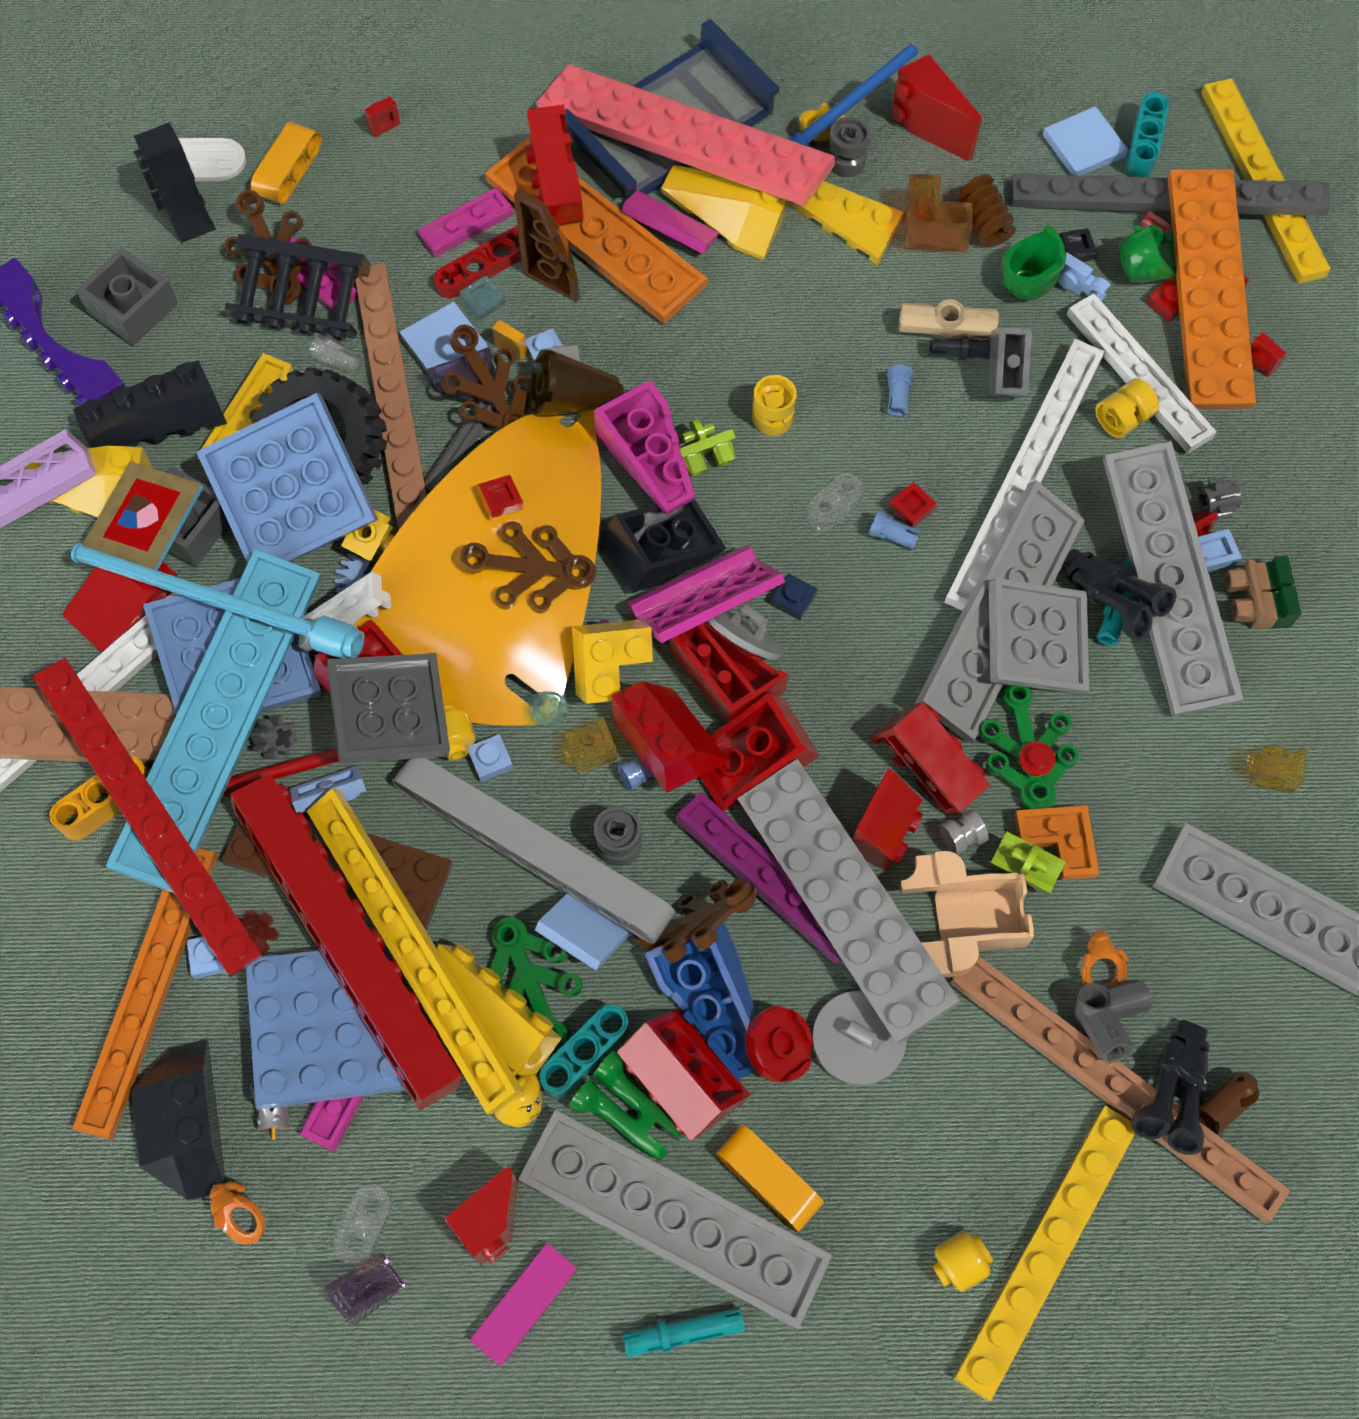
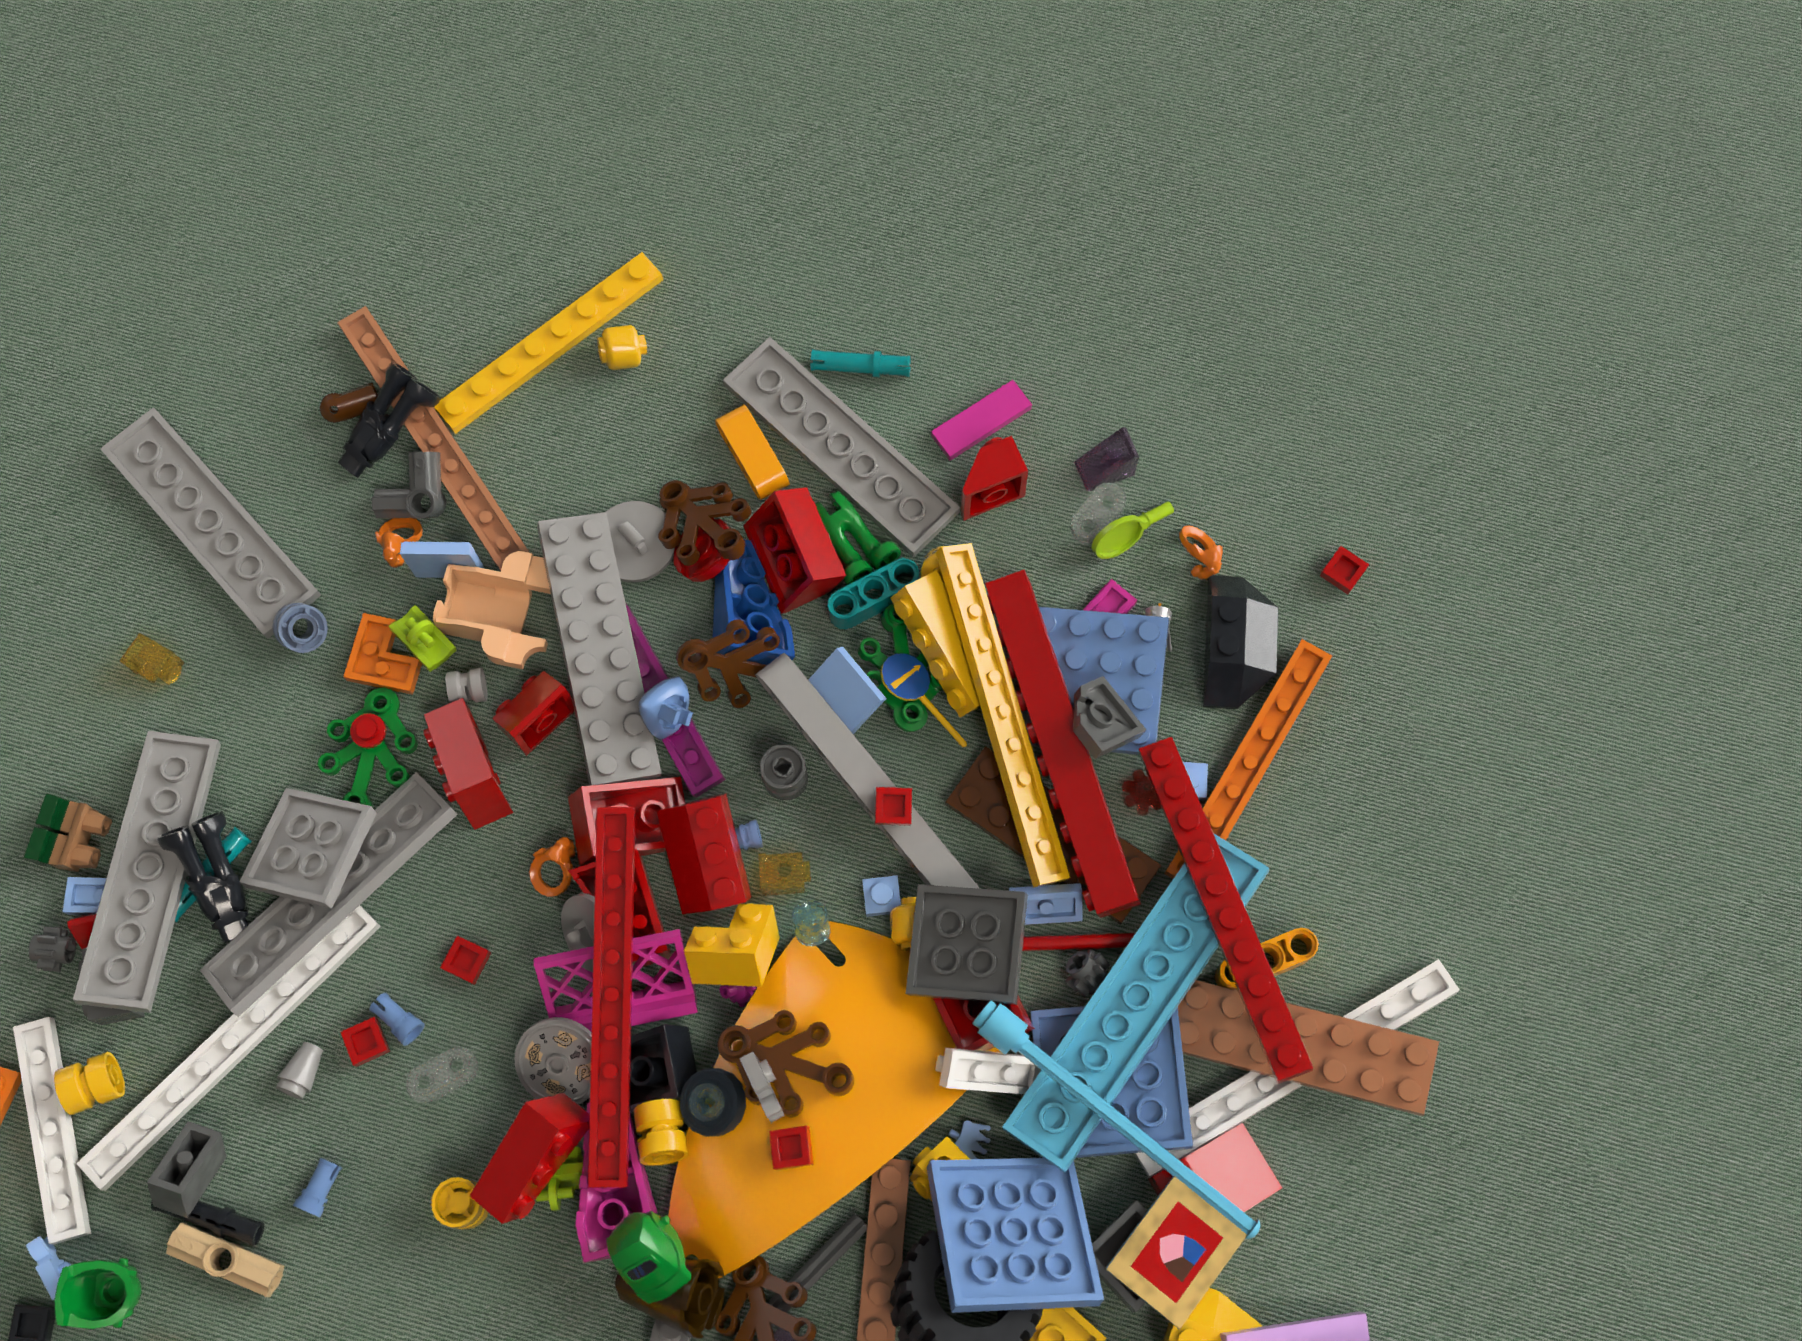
camera: 160 degrees left, 5 degrees up
dark blue plate [771,573,818,621] -> none
none -> sand blue wheel [272,603,328,653]
none -> light grey cone [276,1042,323,1100]
none -> light blue tile [400,542,484,578]
none -> red plate [440,936,491,985]
none -> red wedge [469,1093,590,1224]
none -> light grey shield [515,1017,592,1104]
none -> orange piece [529,837,576,897]
none -> red plate [588,807,636,1188]
none -> green helmet [607,1211,691,1304]
none -> yellow wheel [633,1099,688,1166]
none -> medium blue piece [638,676,693,740]
none -> reddish brown plant [658,480,752,566]
none -> black wheel [680,1068,746,1137]
none -> light grey plate [739,1052,785,1123]
none -> red plate [875,787,912,826]
none -> blue piece [881,654,967,747]
none -> dark grey plate [1073,676,1146,759]
none -> lime piece [1091,501,1174,559]
none -> red plate [1320,546,1369,595]

